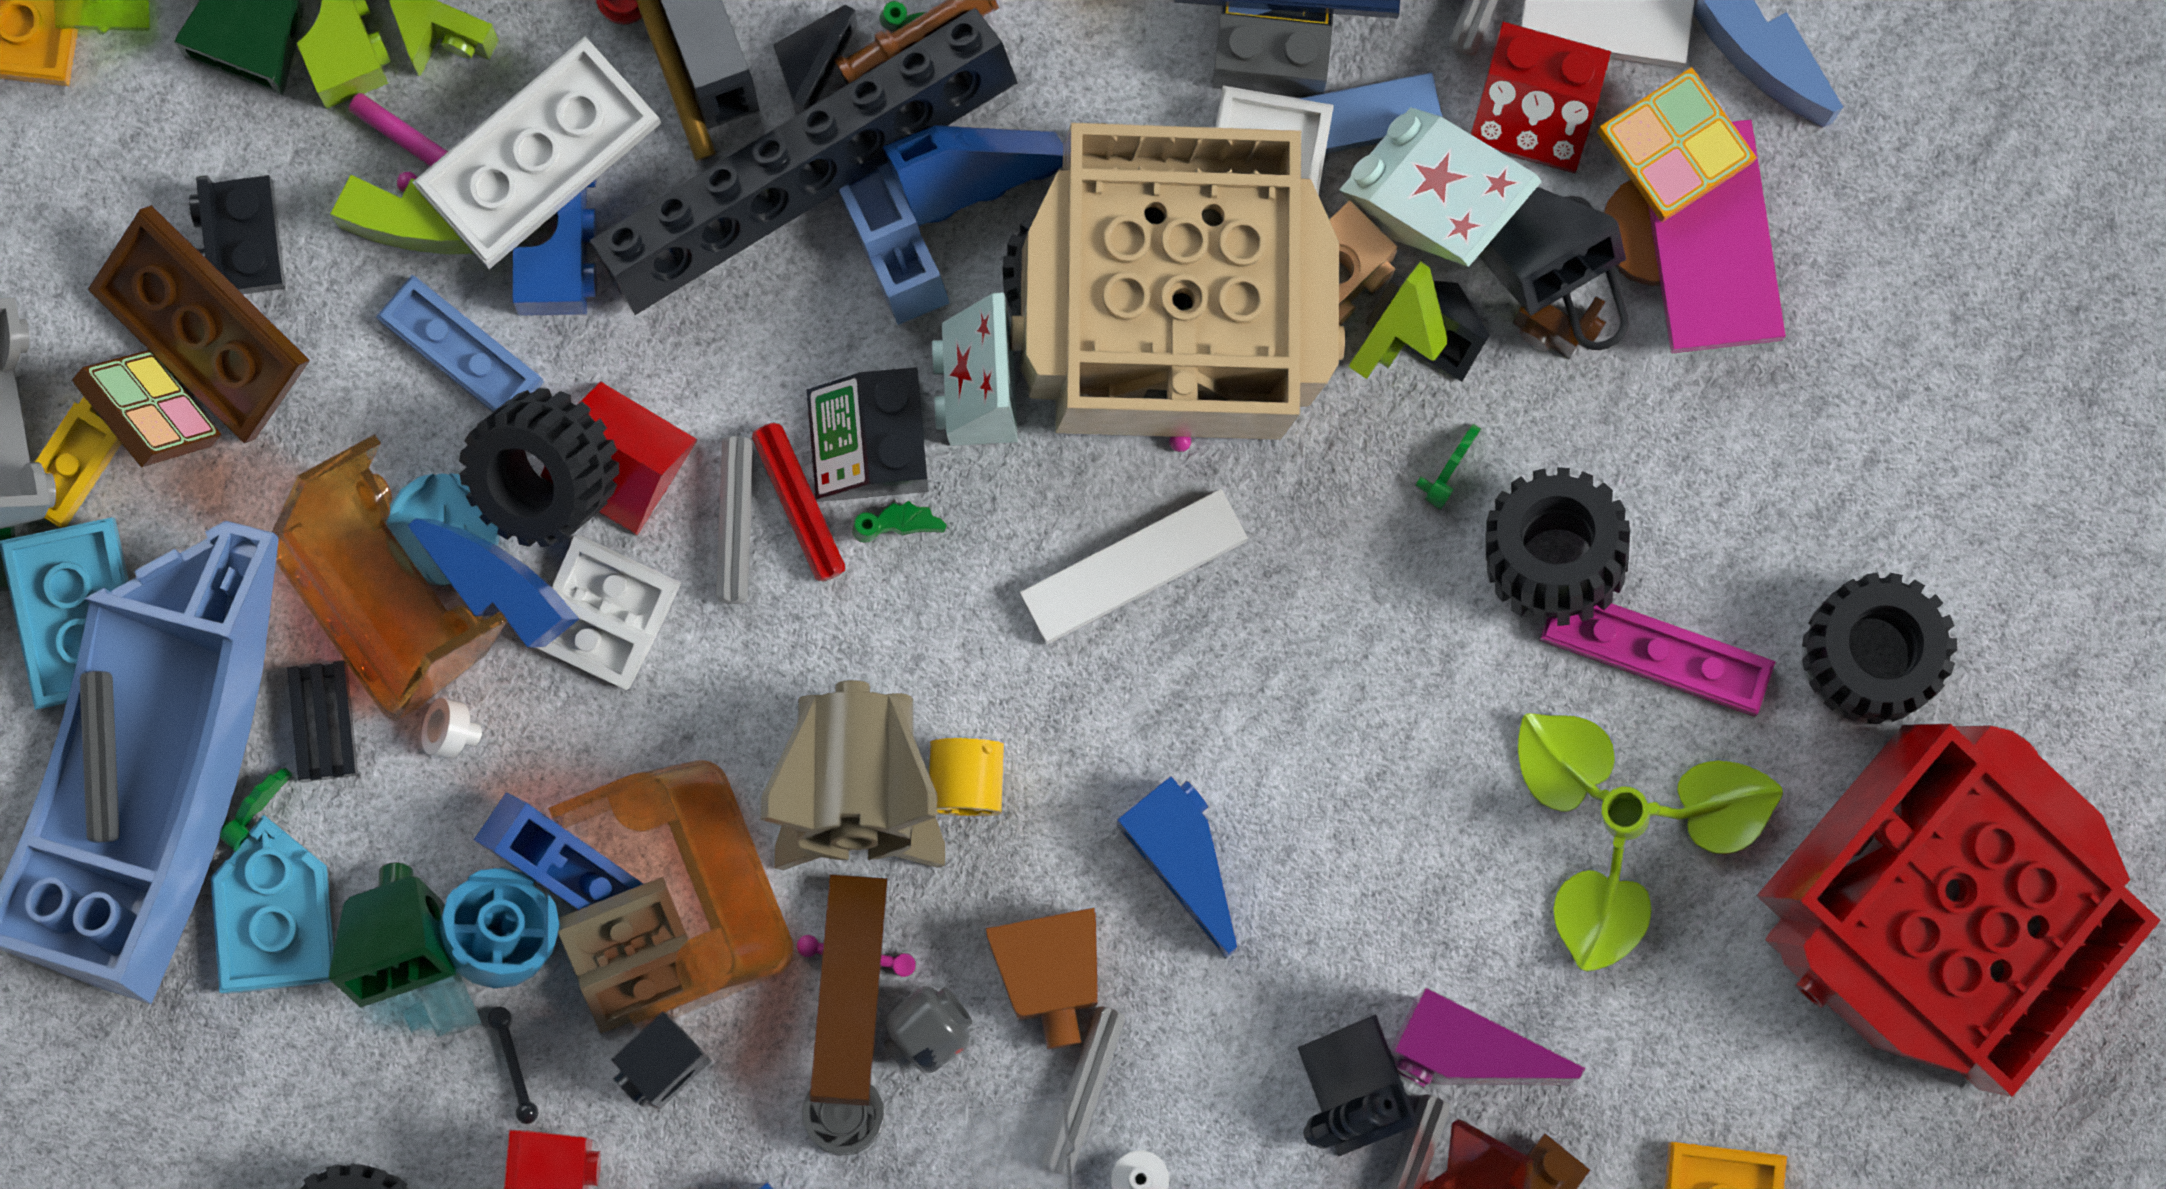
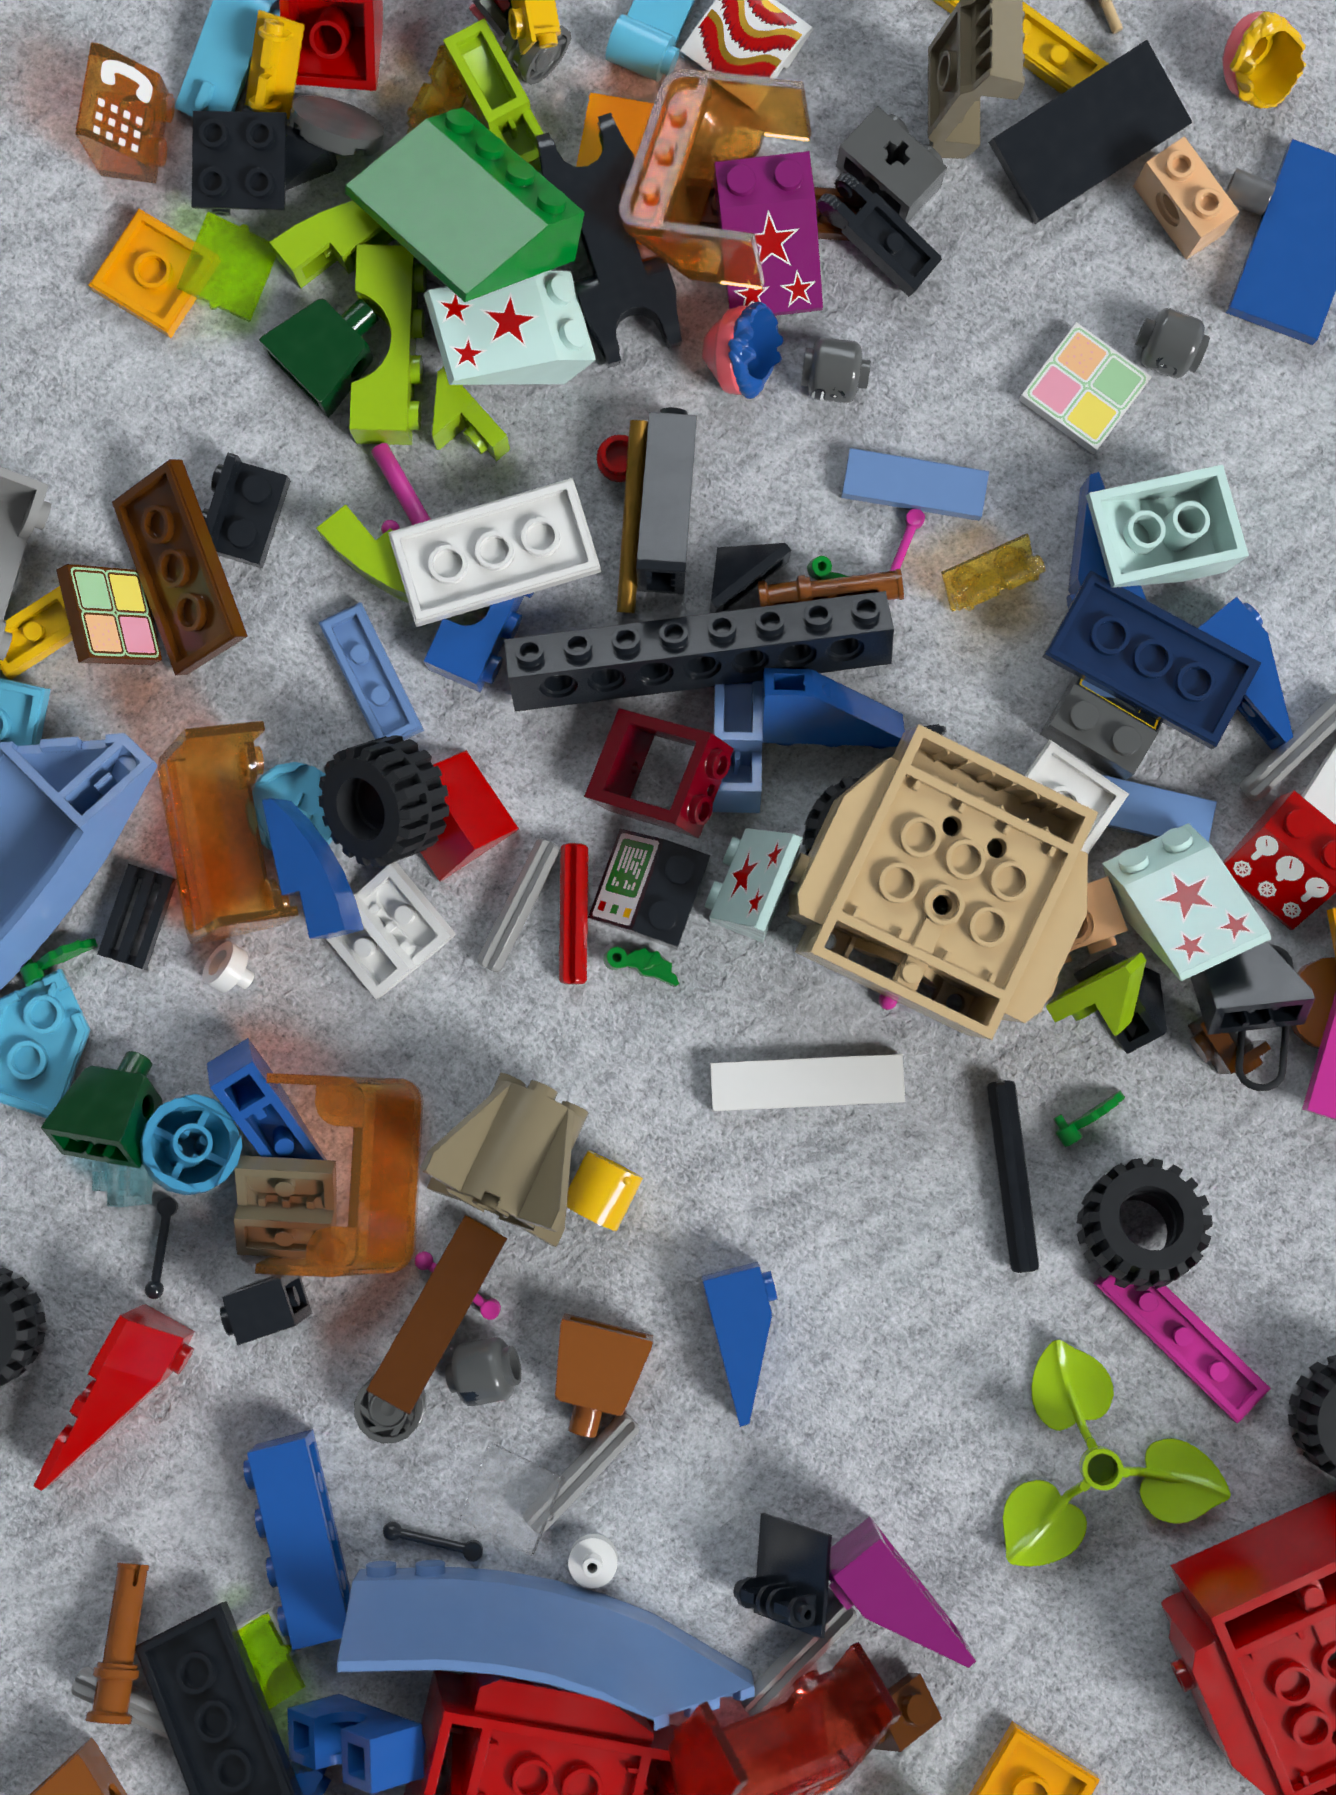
camera: 25 degrees right, 5 degrees up
none -> dark red window [584,708,734,839]
none -> black axle [987,1080,1040,1273]

